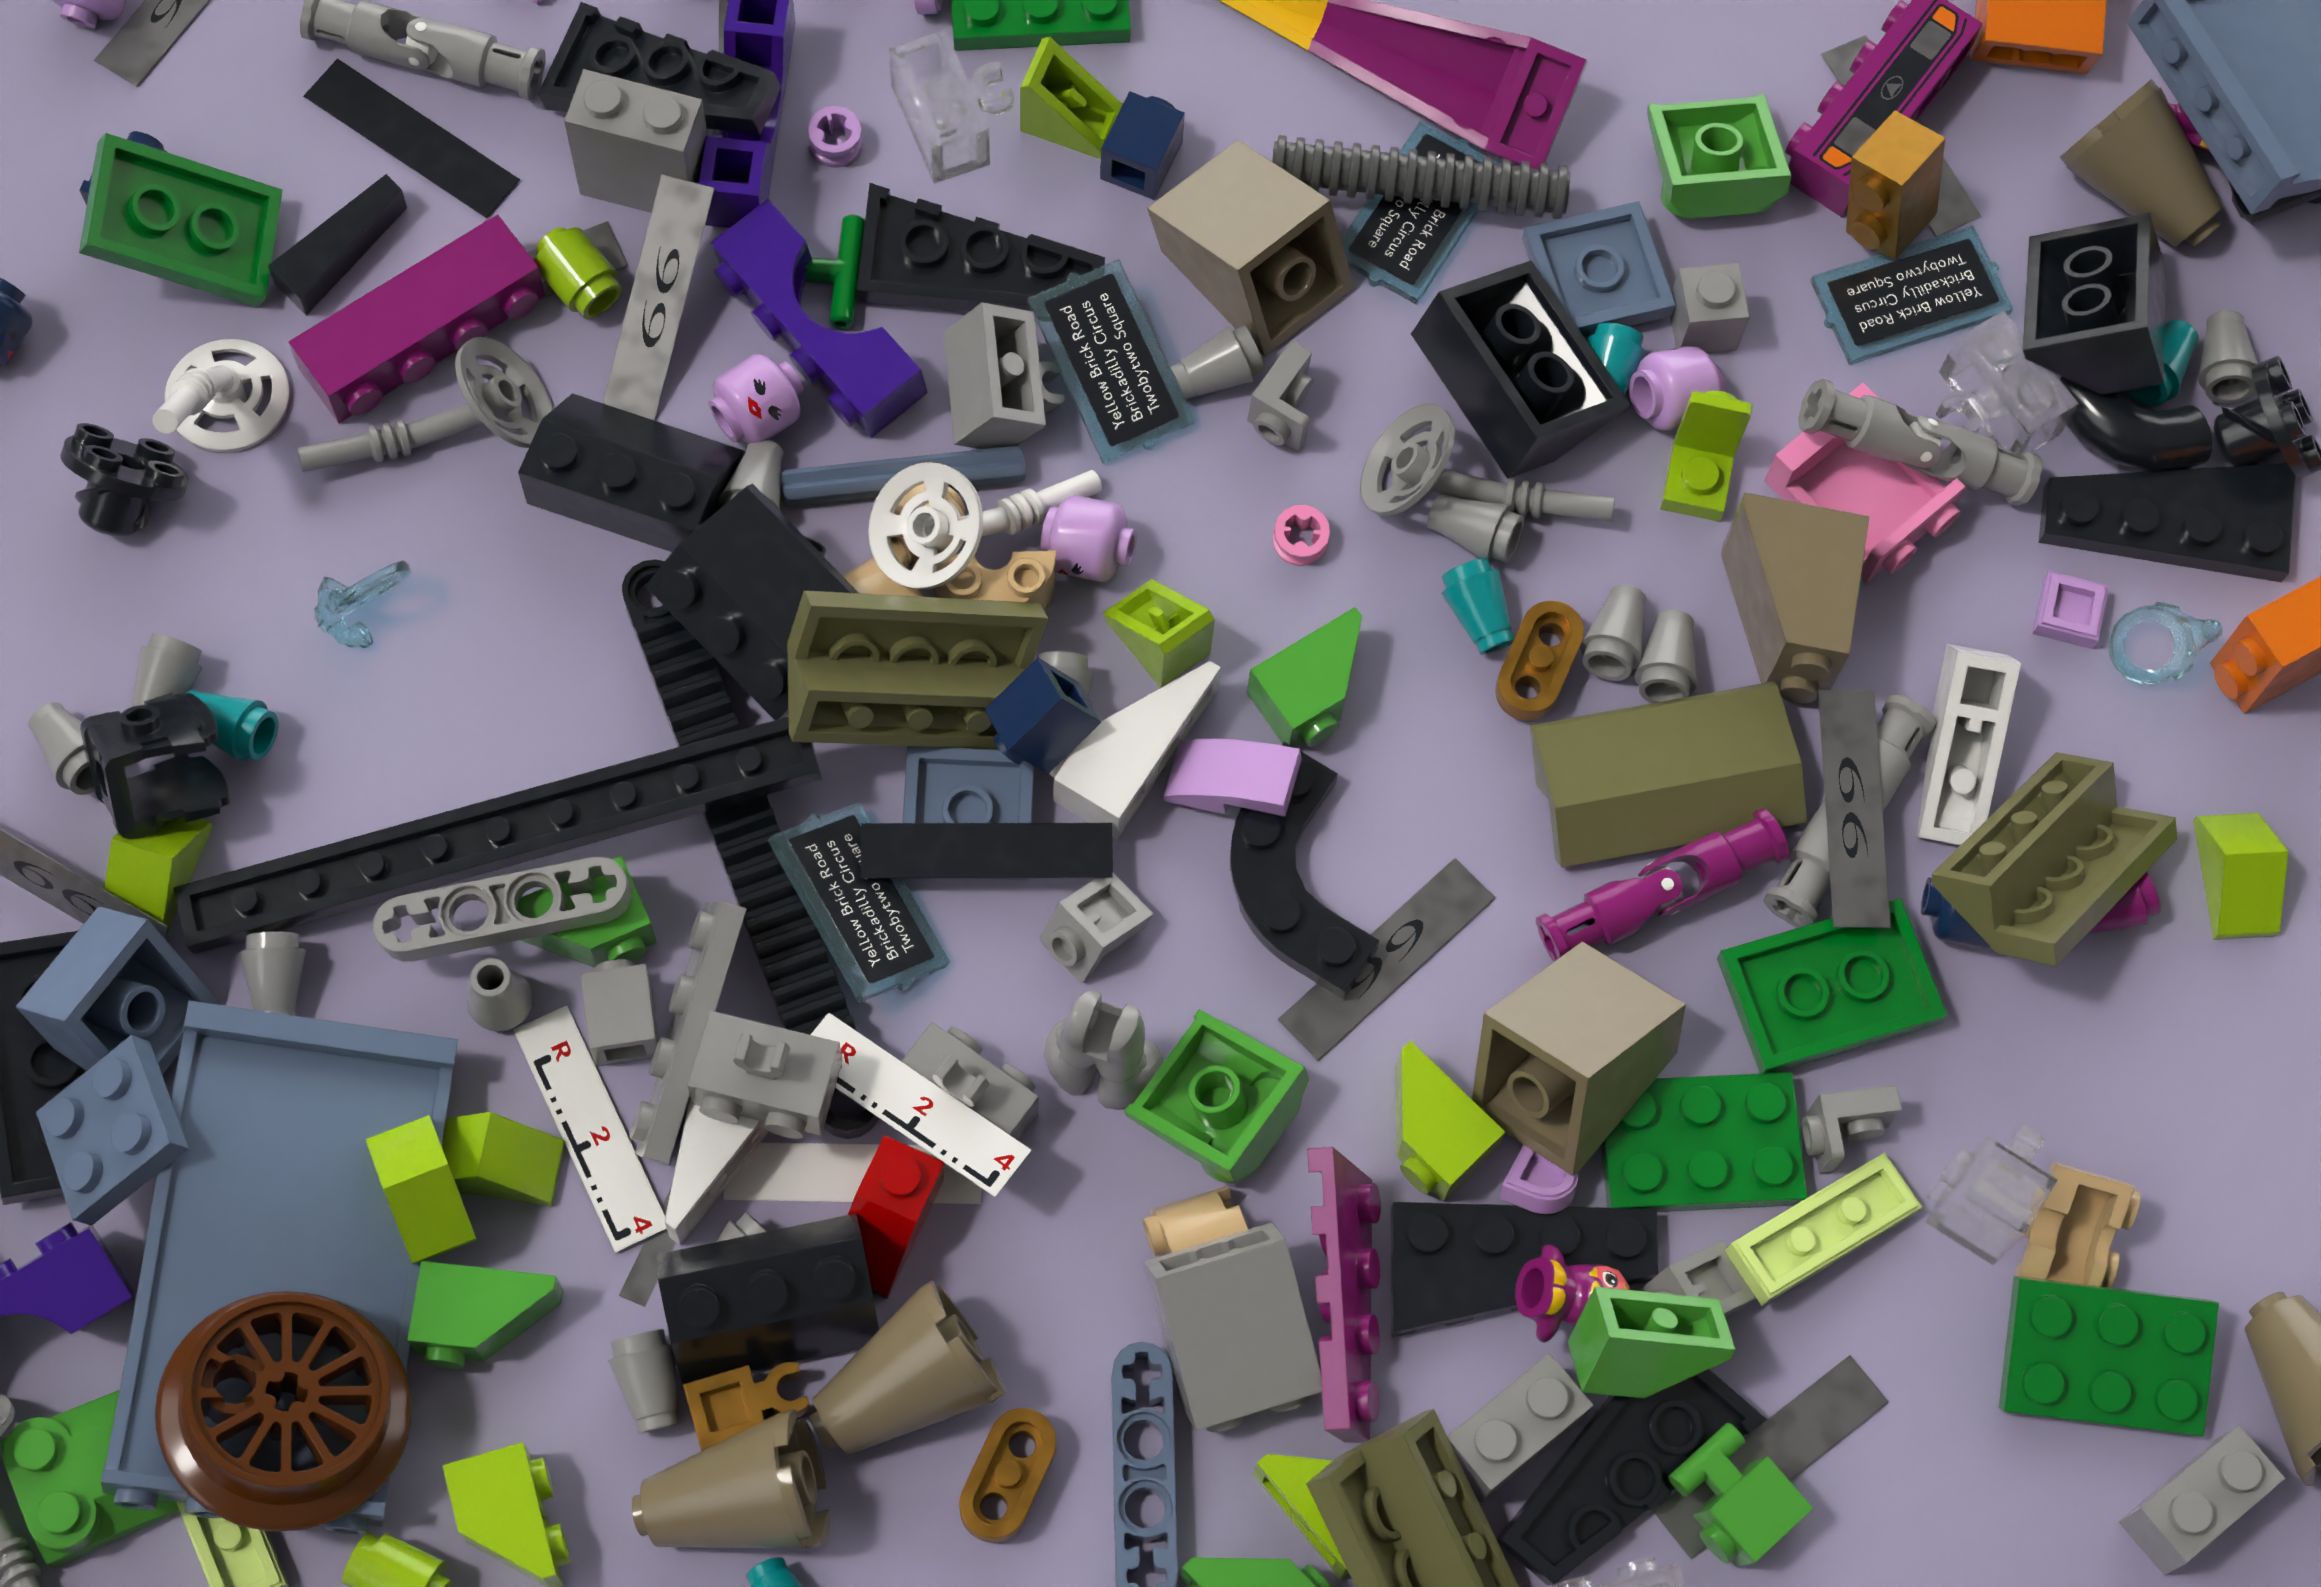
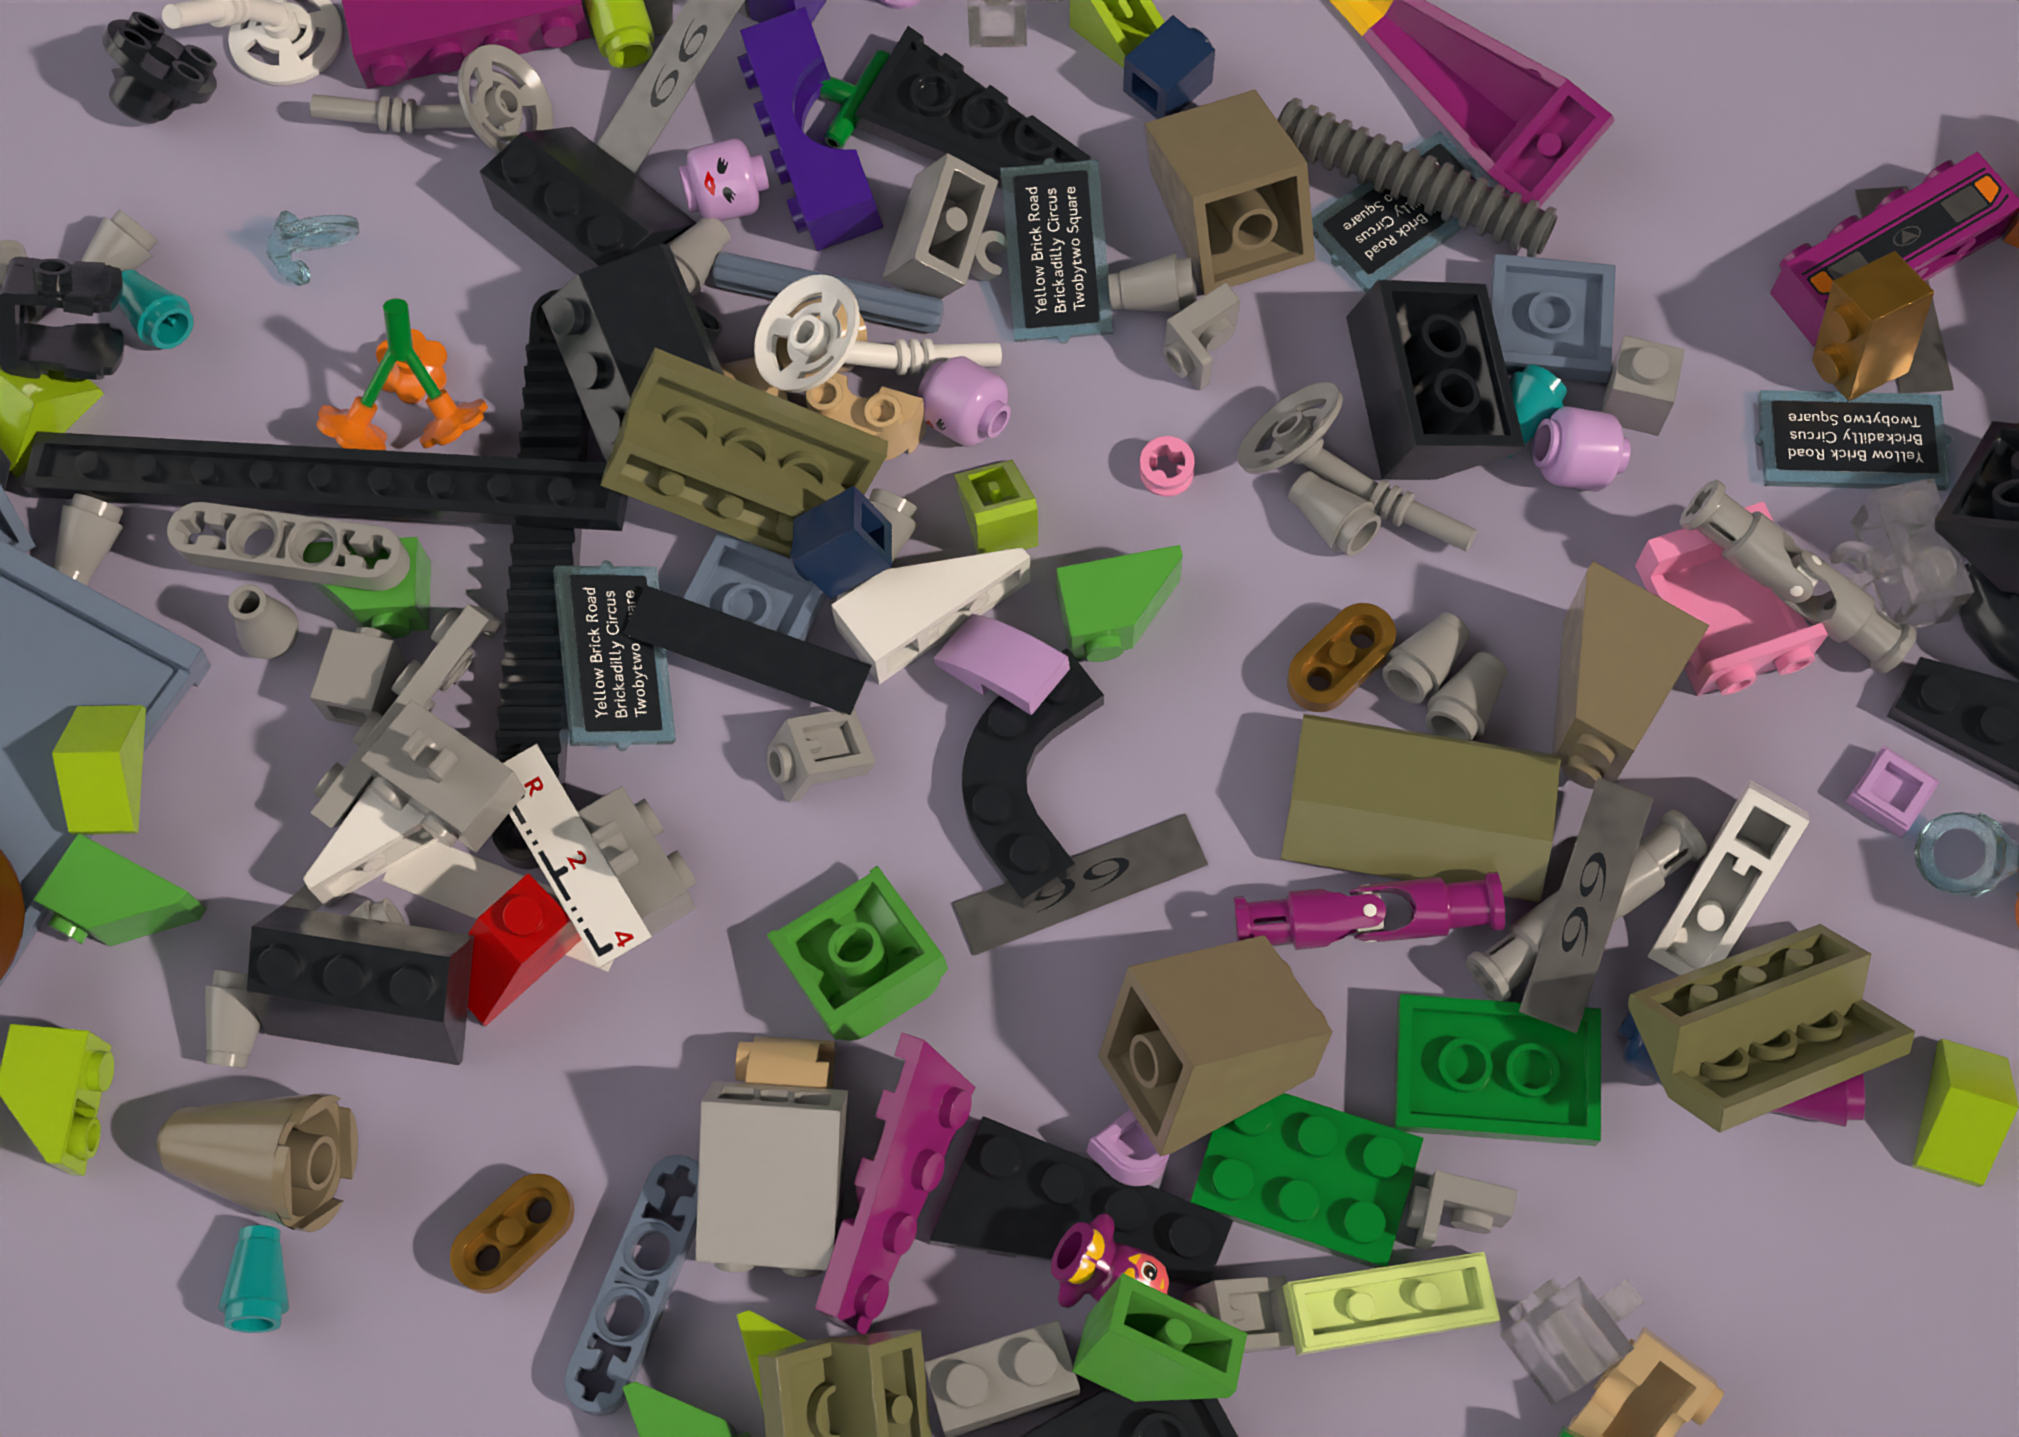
camera: 30 degrees right, 0 degrees up
lime slope [442,1112,565,1207] -> none
white sticker [513,1005,666,1253] -> none
pearl gold plate [683,1362,811,1451] -> none
dark tan cone [809,1280,1006,1455] -> none
light grey piece [1044,991,1163,1110] -> none
lime slope [1395,1040,1505,1202] -> none
teal cone [1441,557,1514,655] -> none
bright green slope [1647,94,1791,219] -> none
lime bracket [1660,391,1753,522] -> none
none -> orange plant [316,298,488,450]

